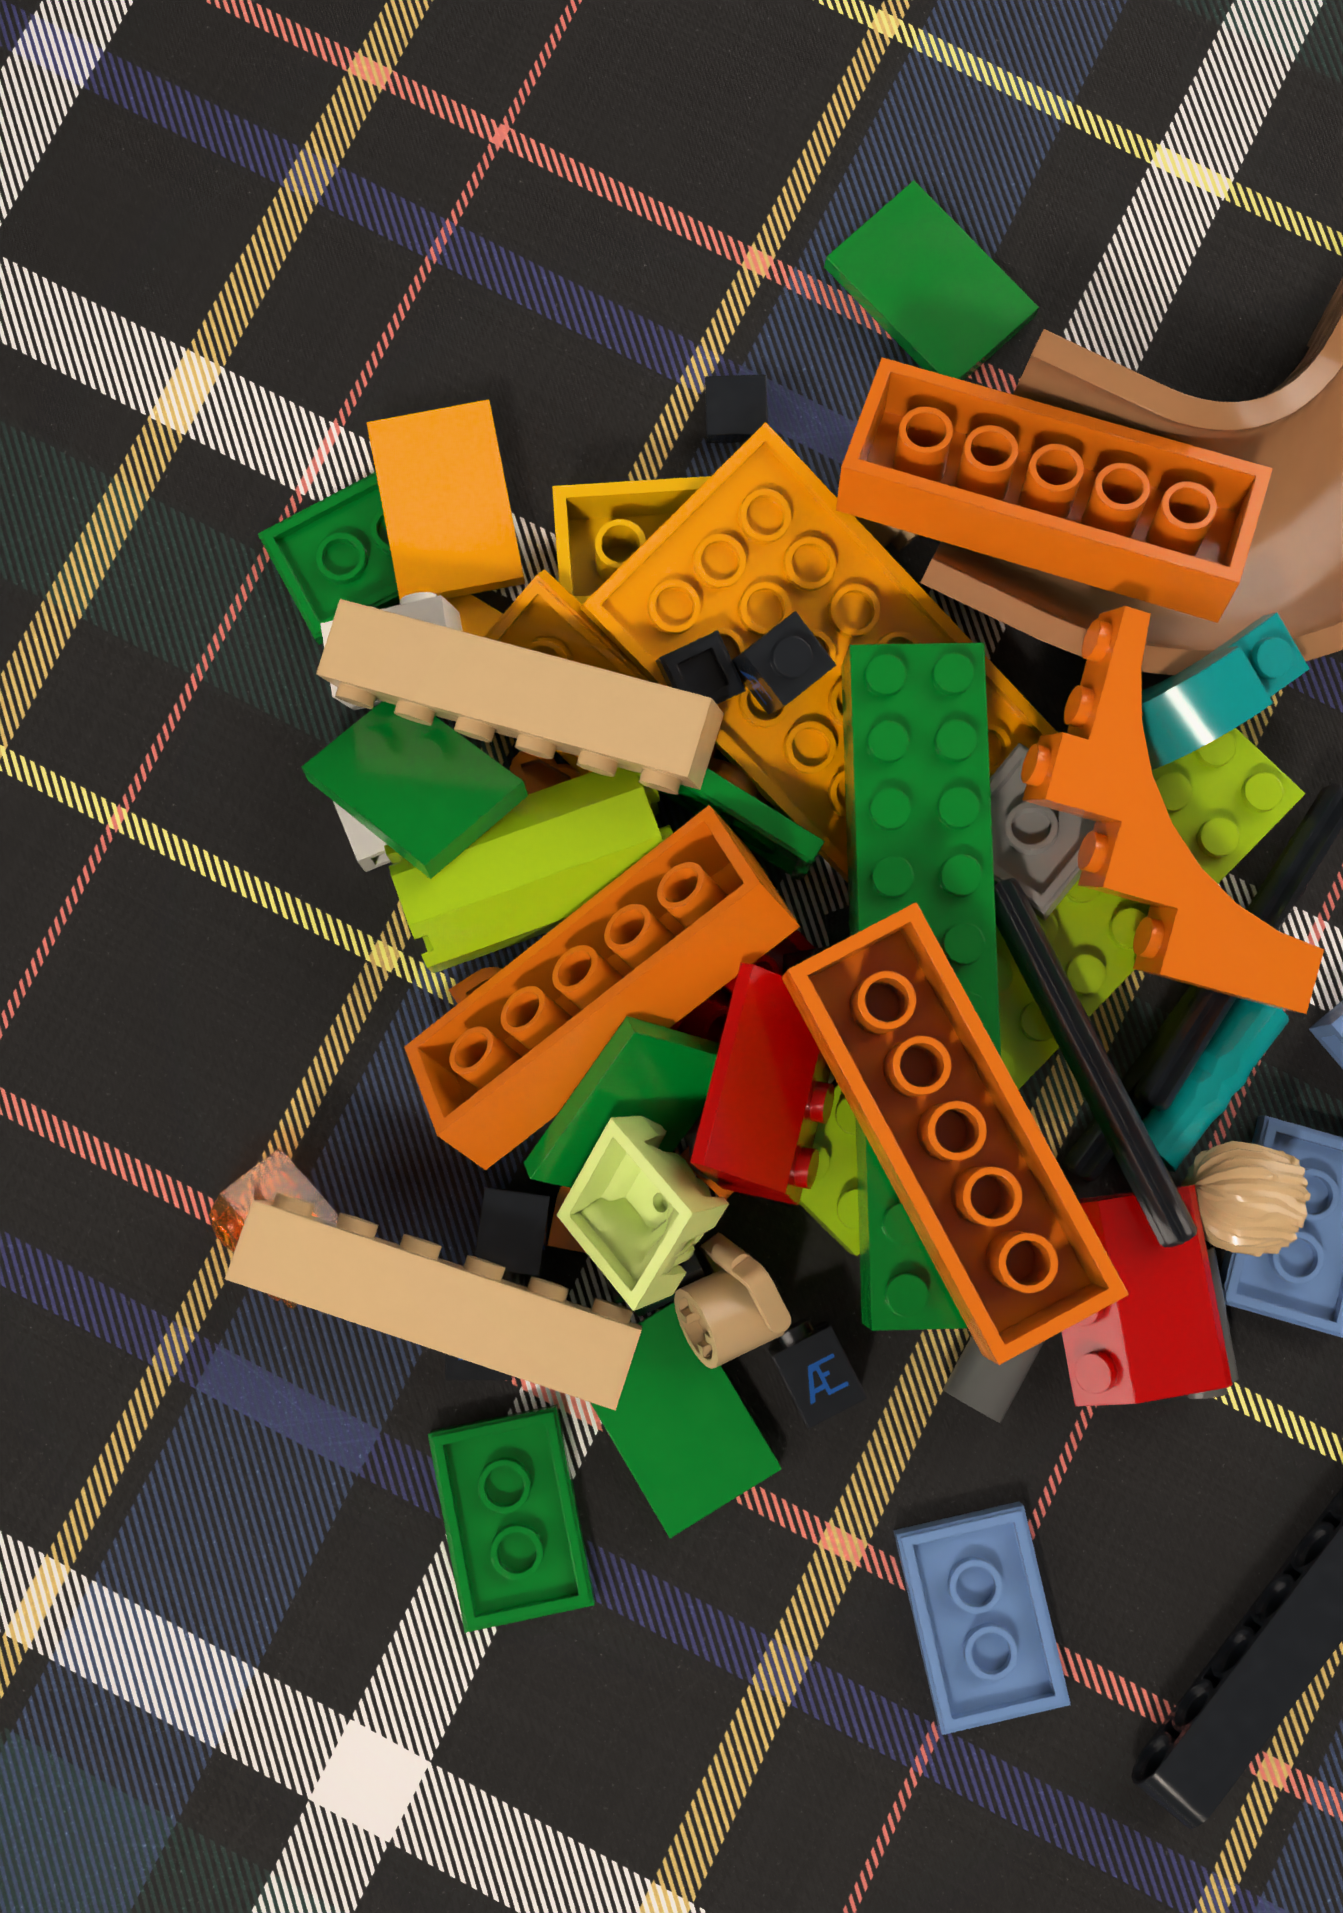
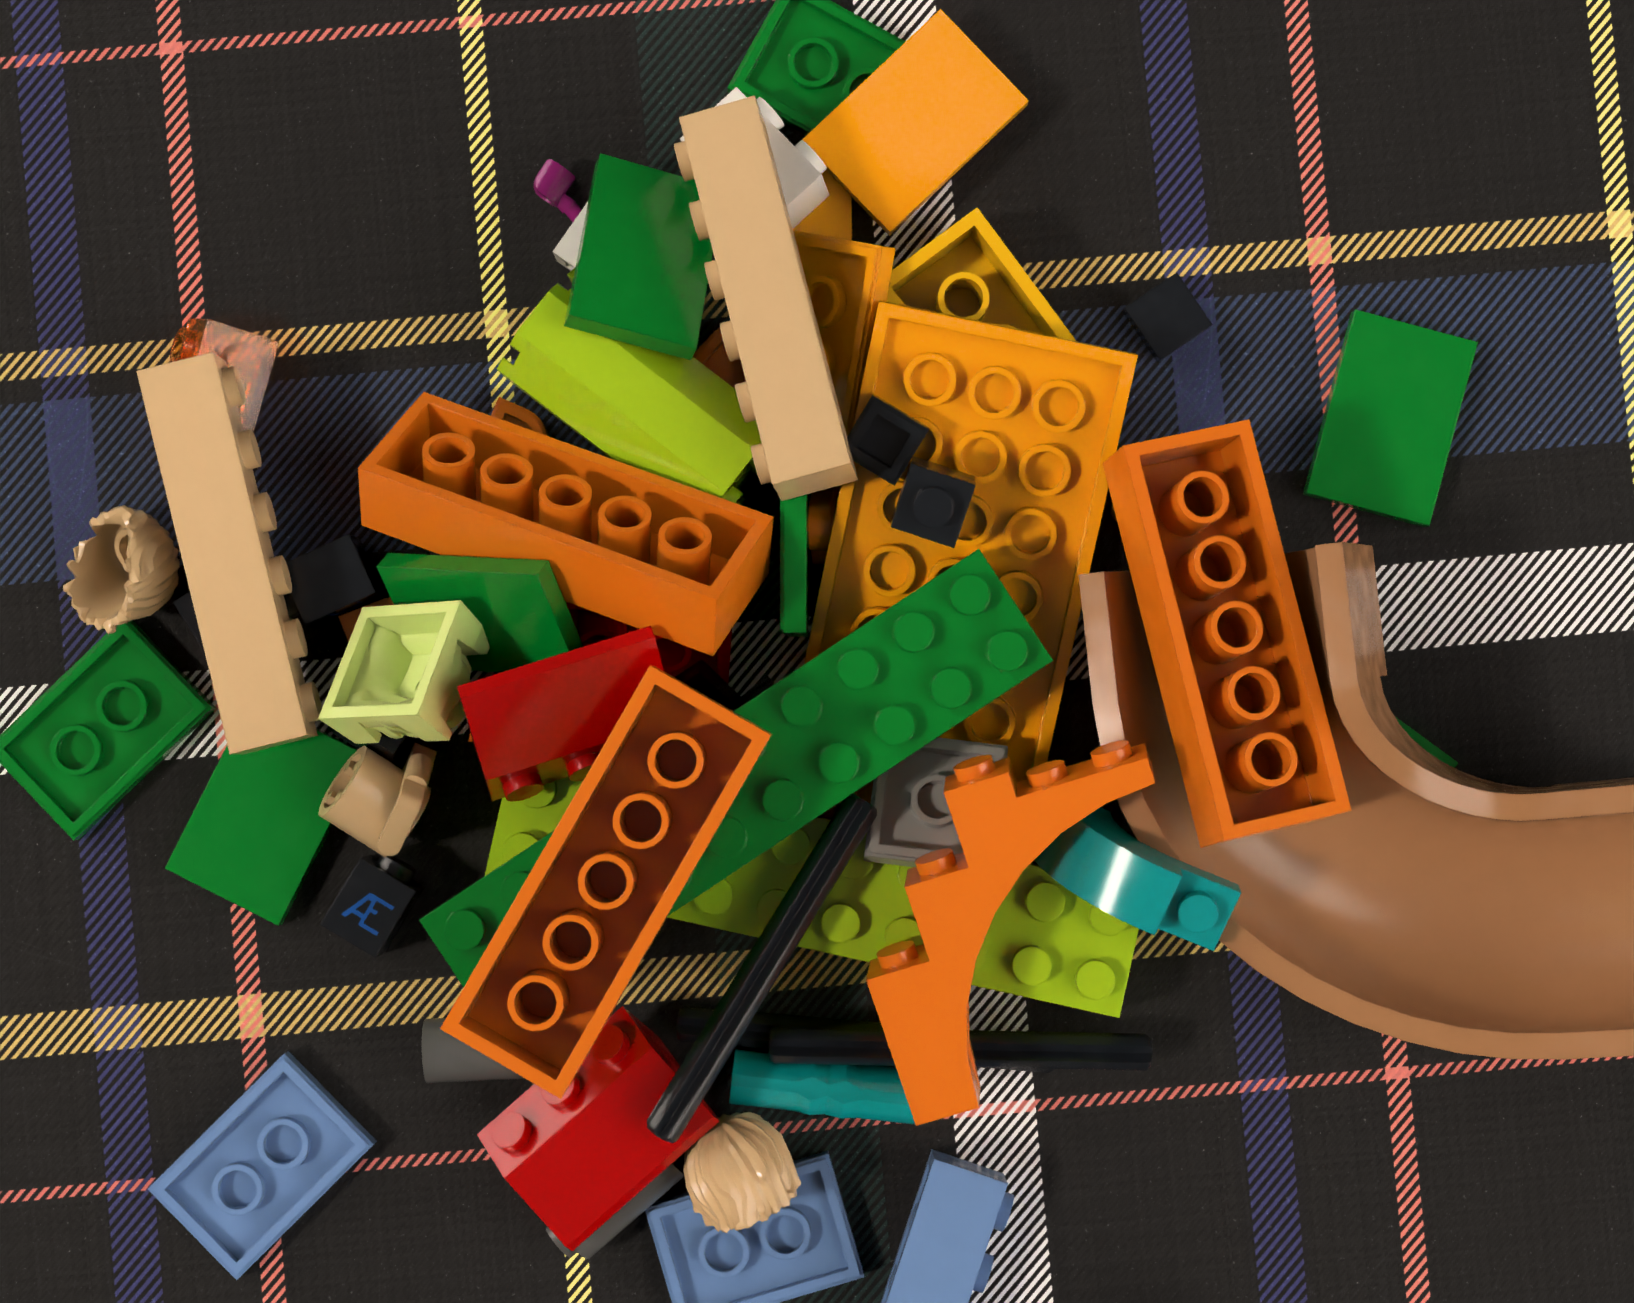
camera: 65 degrees right, 5 degrees up
none -> tan hair [63,505,180,634]
none -> magenta hand [534,159,582,222]

